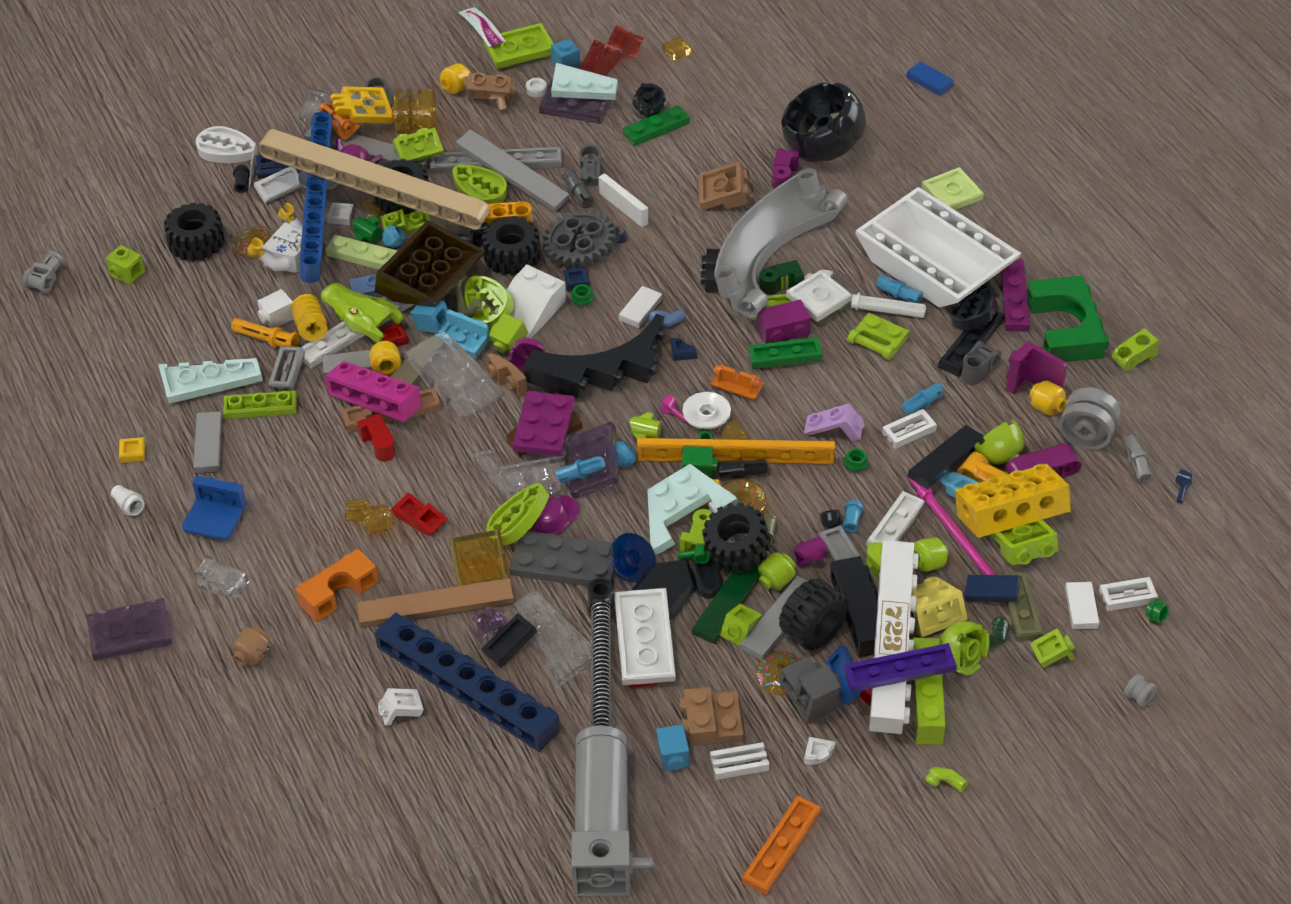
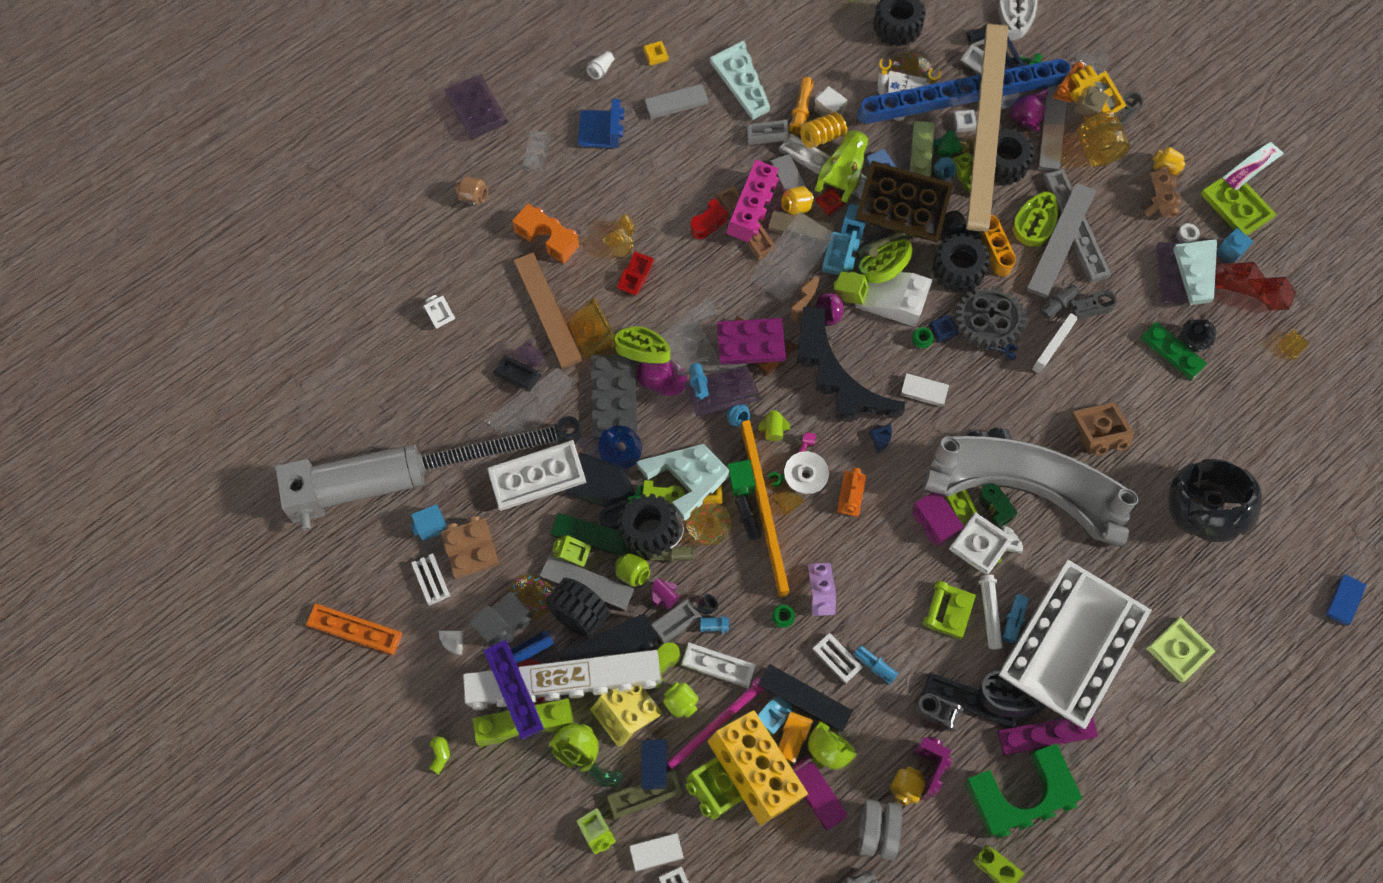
camera: 75 degrees right, 20 degrees up
lime tile [223,391,297,419] -> none
dark blue brick [375,612,560,752] -> none
lime bracket [392,127,444,162] -> none
medium blue arm [649,309,686,328] -> none
green plate [748,337,823,369] -> none
magenta leg [772,149,799,189] -> none
none -> dark tan brick [1073,85,1109,120]

